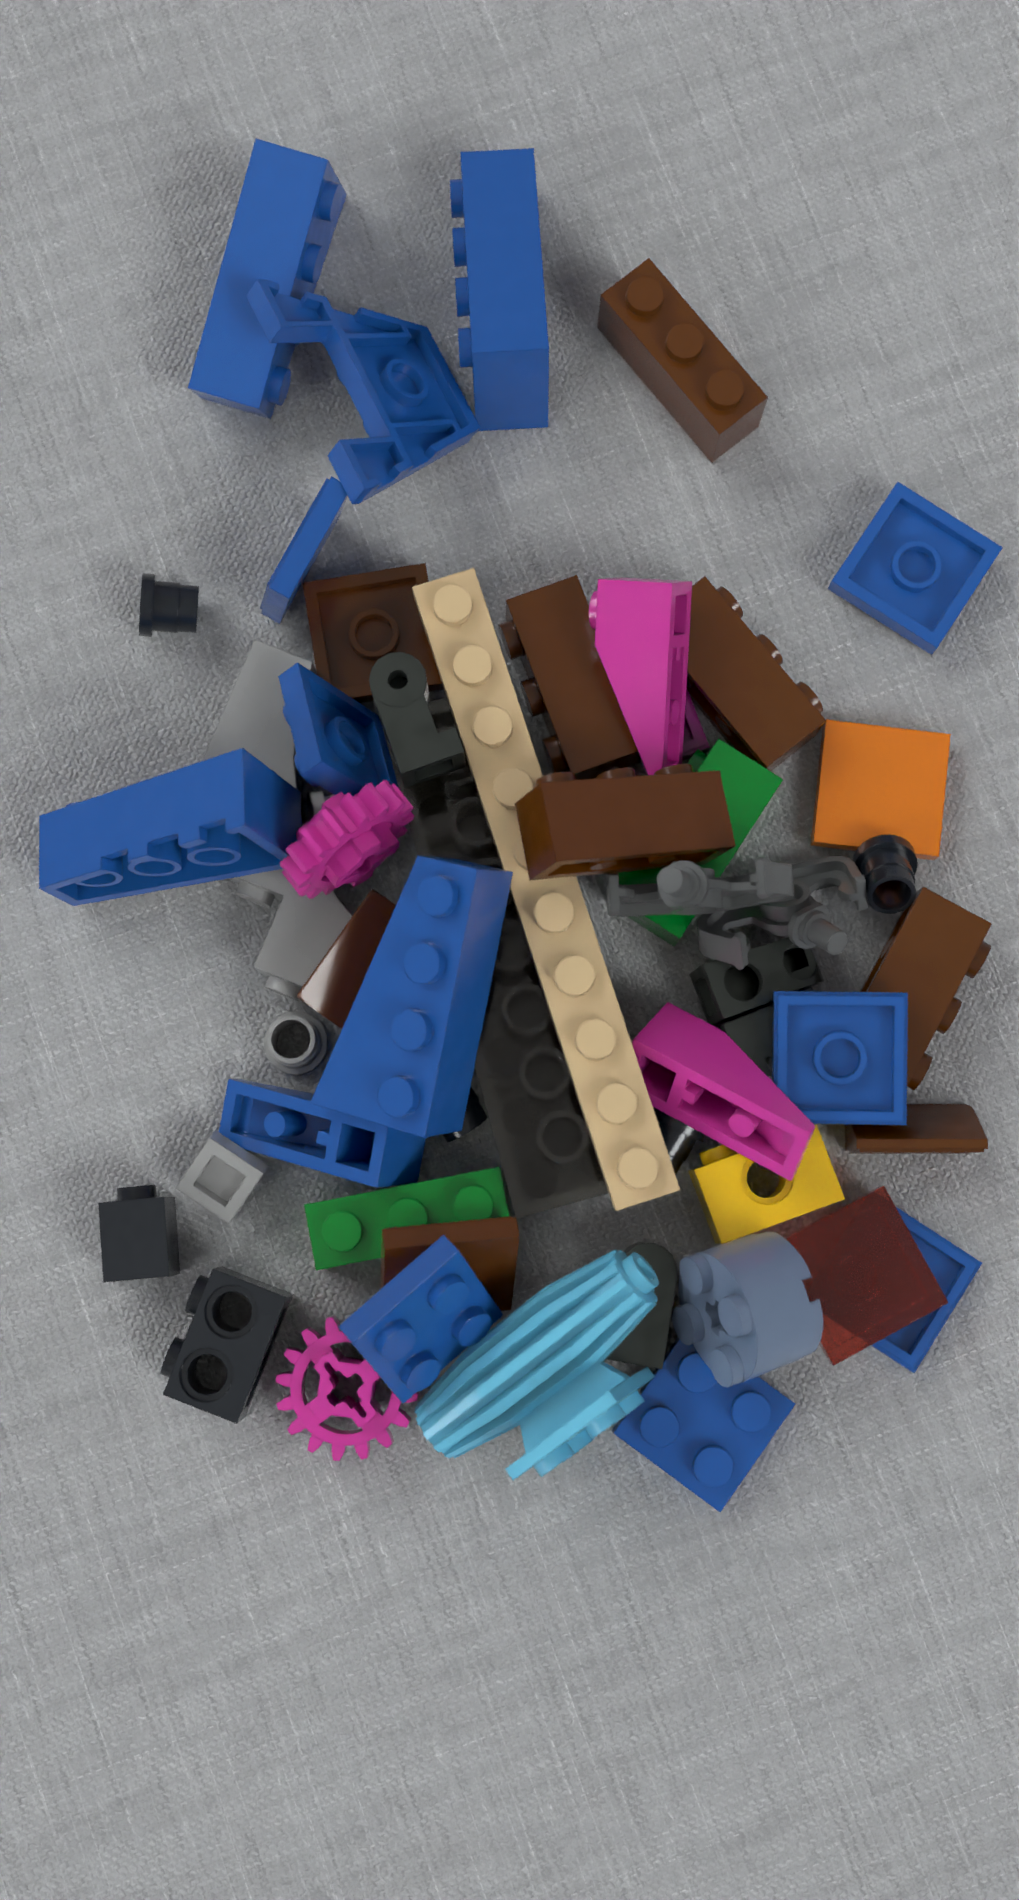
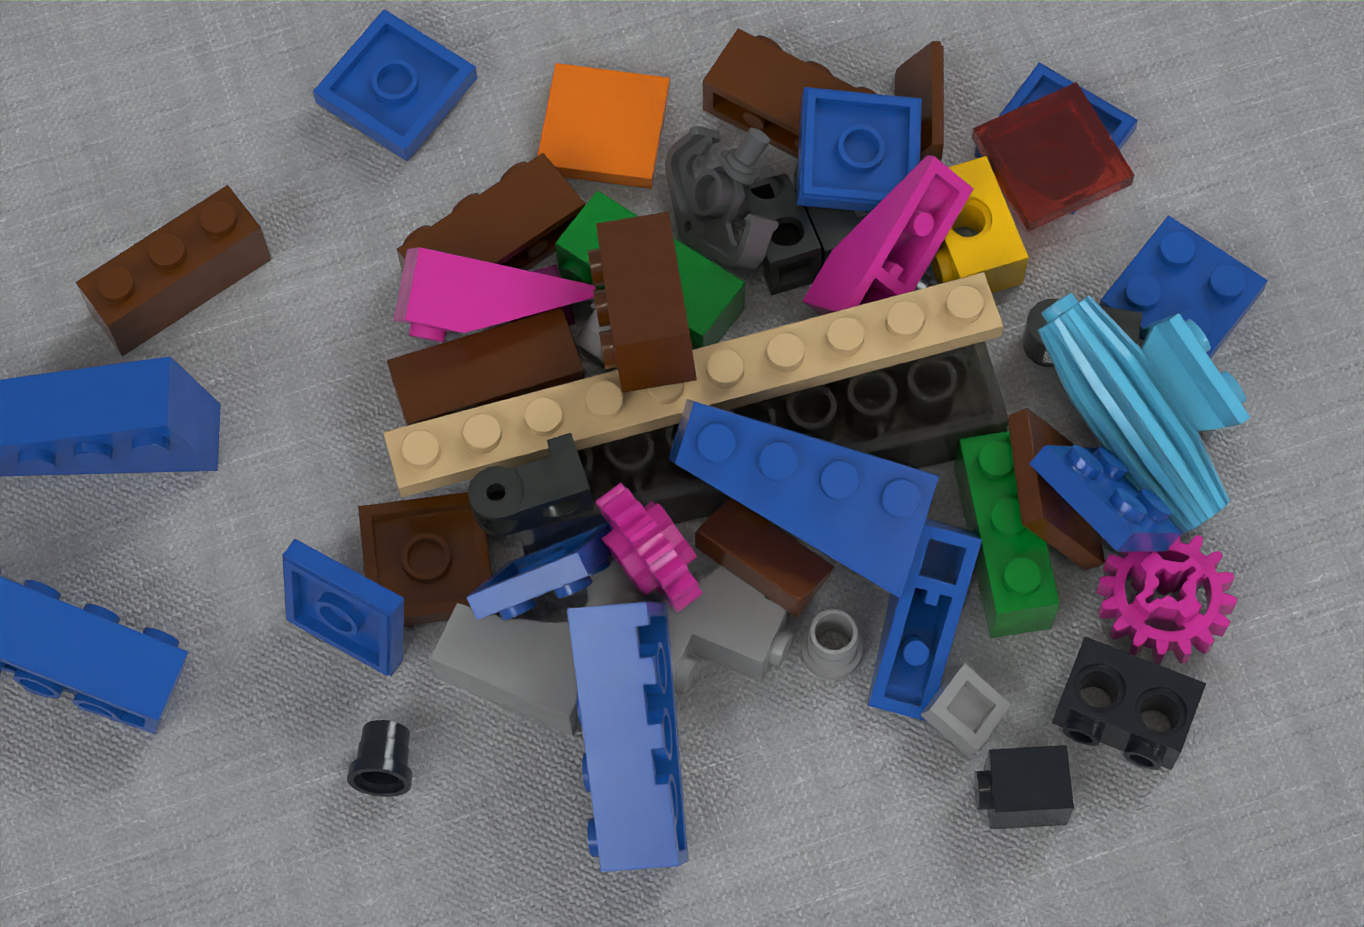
camera: 85 degrees left, 15 degrees down
blue wing [246,279,481,504] -> none
dark grey piece [606,856,794,917] -> none
sand blue brick [672,1231,823,1388] -> none
black piece [852,835,918,914] -> none

